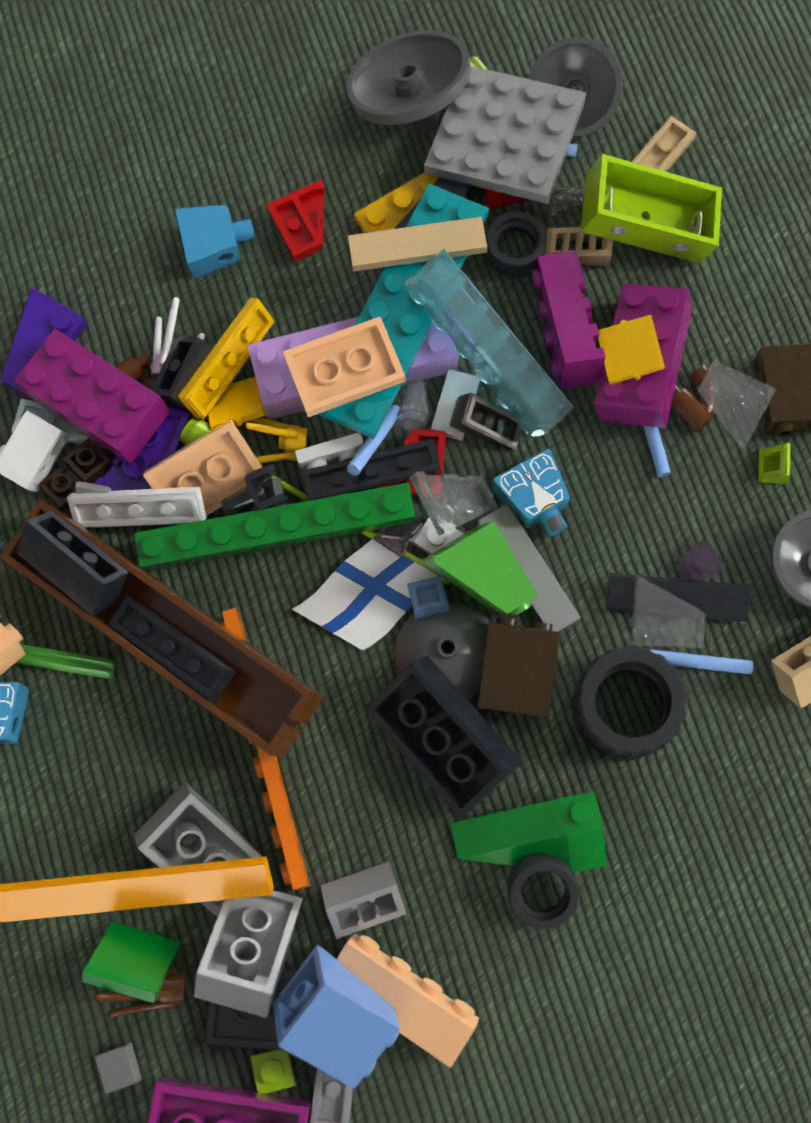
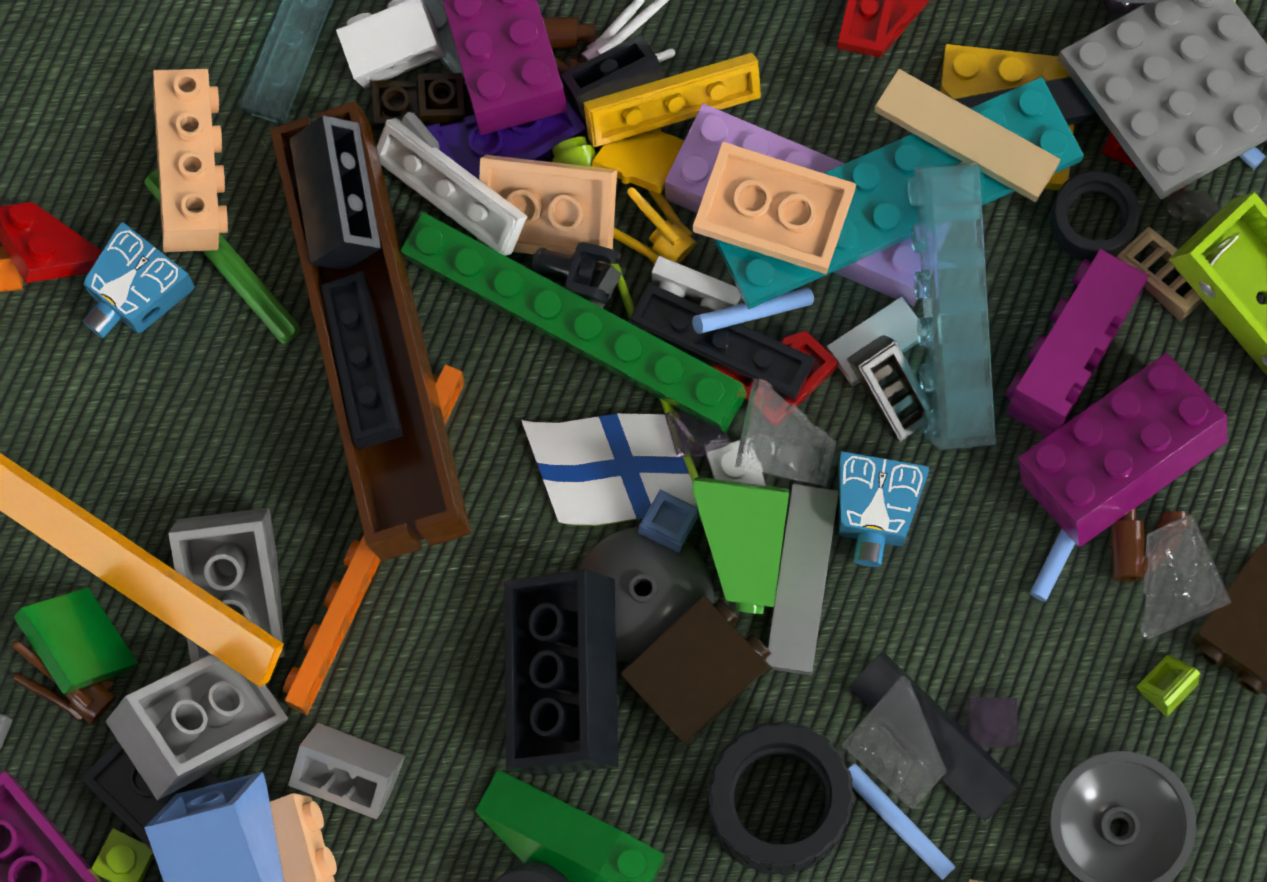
camera: 40 degrees right, 0 degrees up
clear cone [397,380,430,431] -> none
yellow piece [598,314,665,385] -> none

